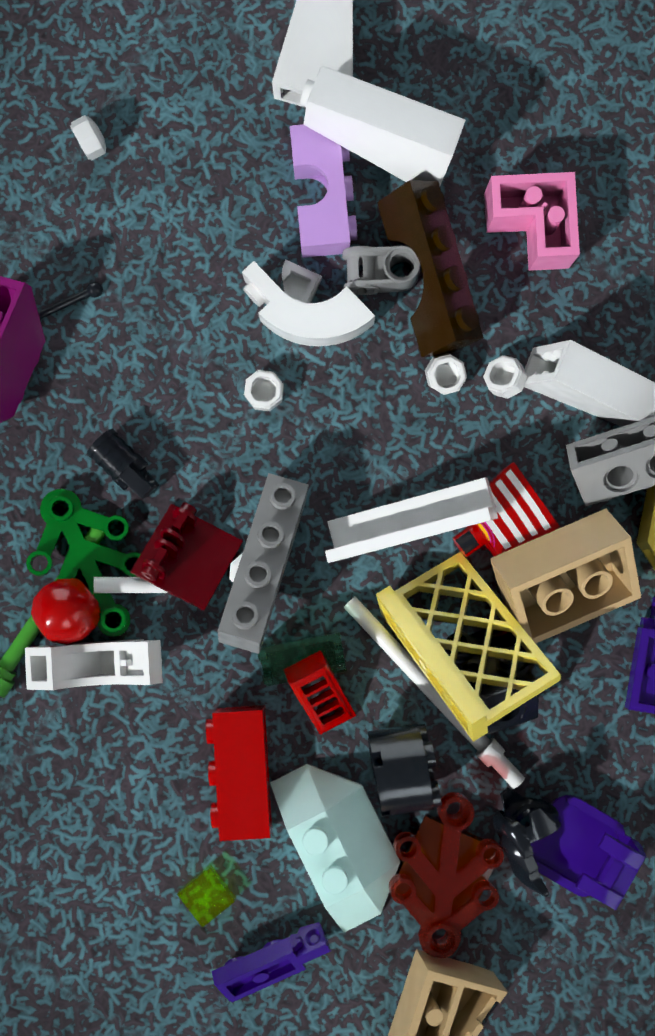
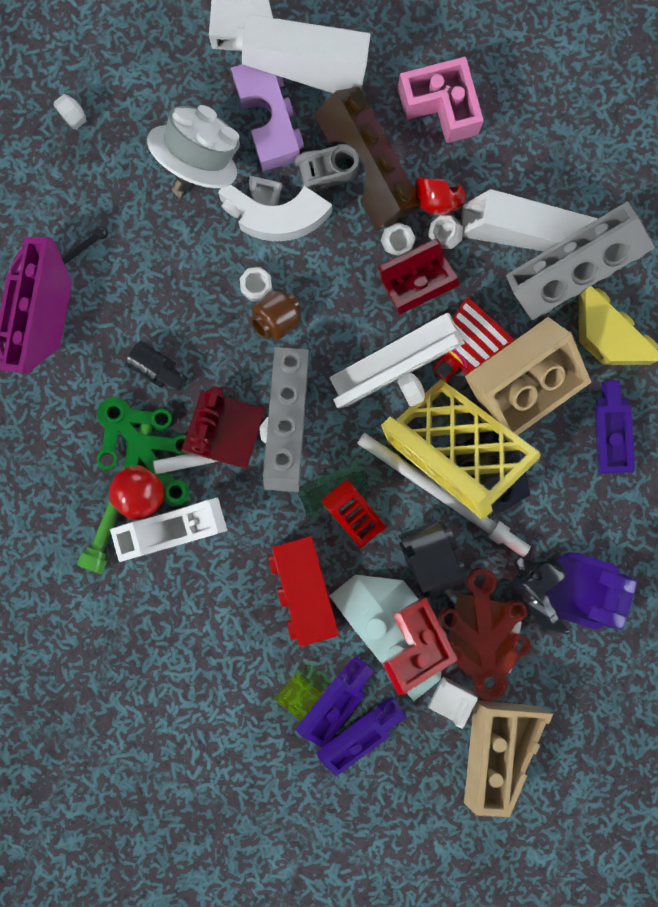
camera: 20 degrees left, 0 degrees up
none -> white piece [147,105,240,199]
none -> reddish brown head [250,290,301,340]
none -> dark purple hinge [295,656,374,748]
none -> dark red bracket [378,239,459,315]
none -> red plate [382,597,458,695]
none -> white tile [397,373,425,407]
none -> red hair [415,177,466,215]
none -> white panel [428,676,478,729]

